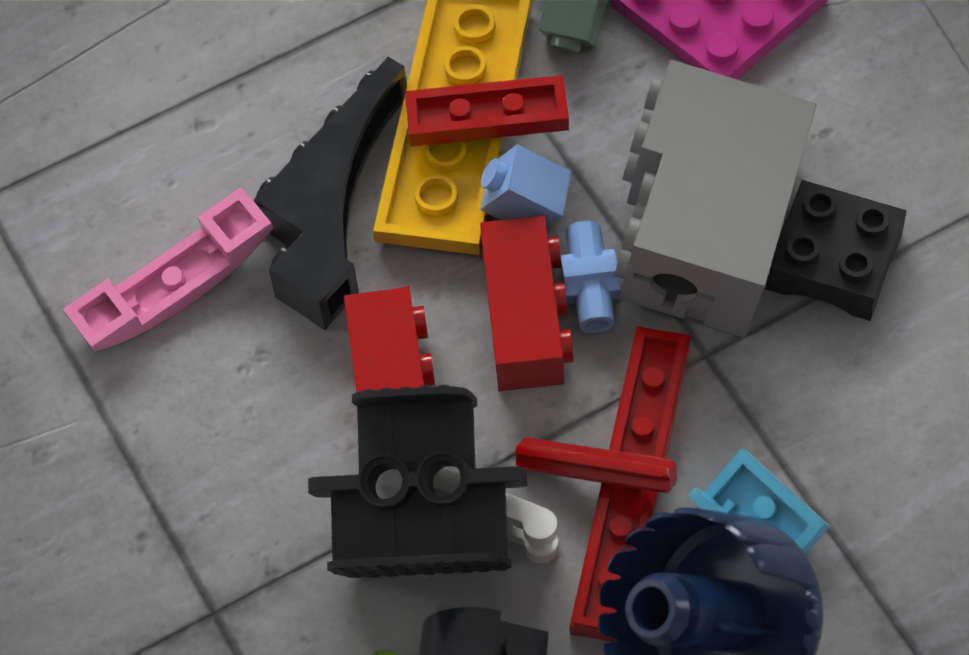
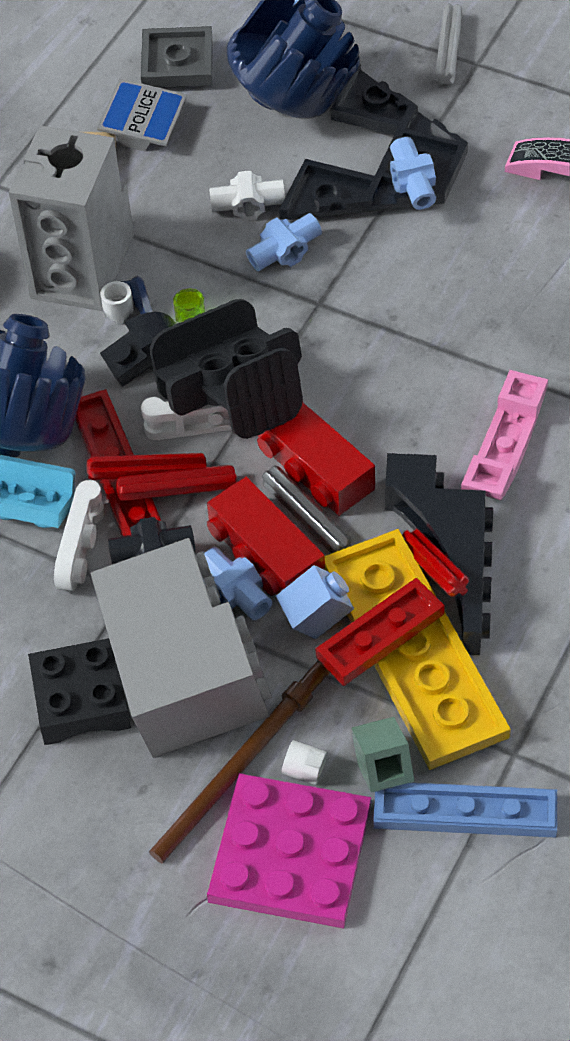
camera: 145 degrees right, 5 degrees down
none -> white plate [54,480,105,591]
none -> black axle [108,517,196,565]
none -> red axle [116,465,237,501]
none -> reddish brown bar [149,660,330,863]
none -> dark grey axle [262,466,352,554]
none -> white hose [282,740,327,785]
none -> red axle [402,529,469,597]

